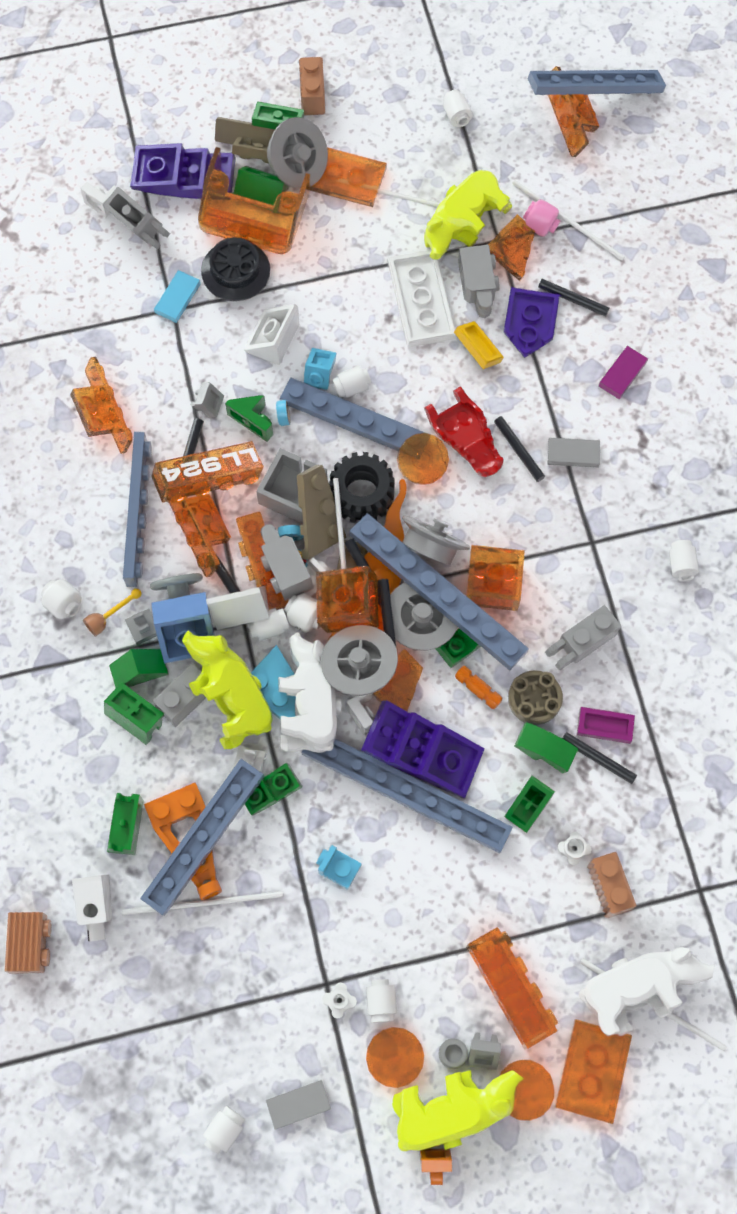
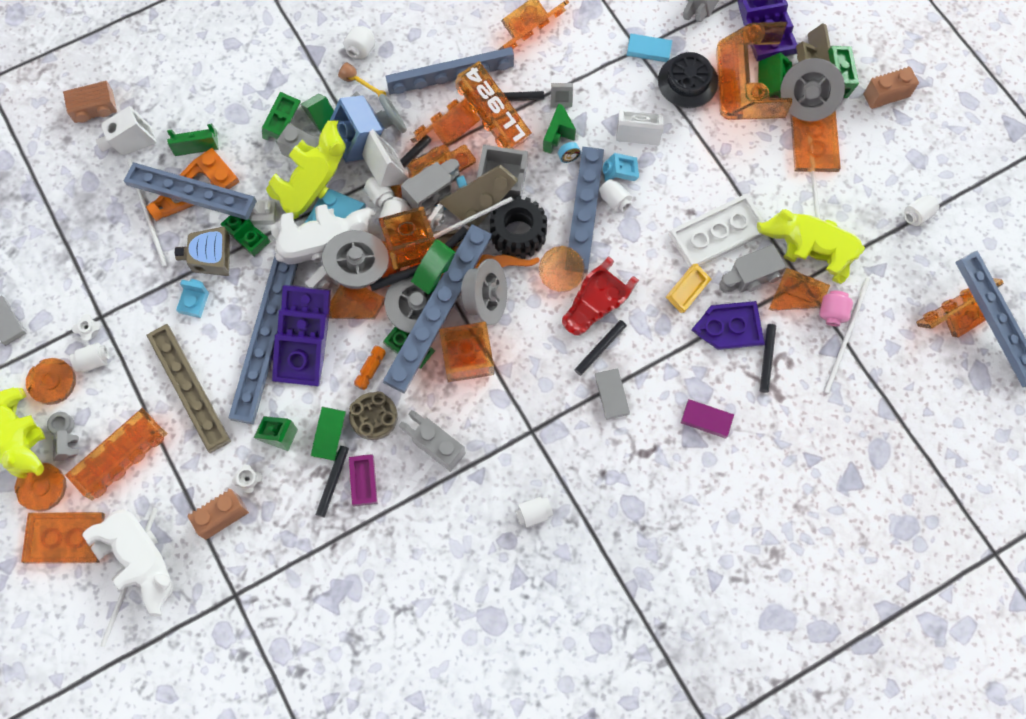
camera: 75 degrees right, 0 degrees up
none -> dark tan tile [146,324,232,453]
none -> torso [174,227,230,276]
none -> green slope [411,239,456,295]

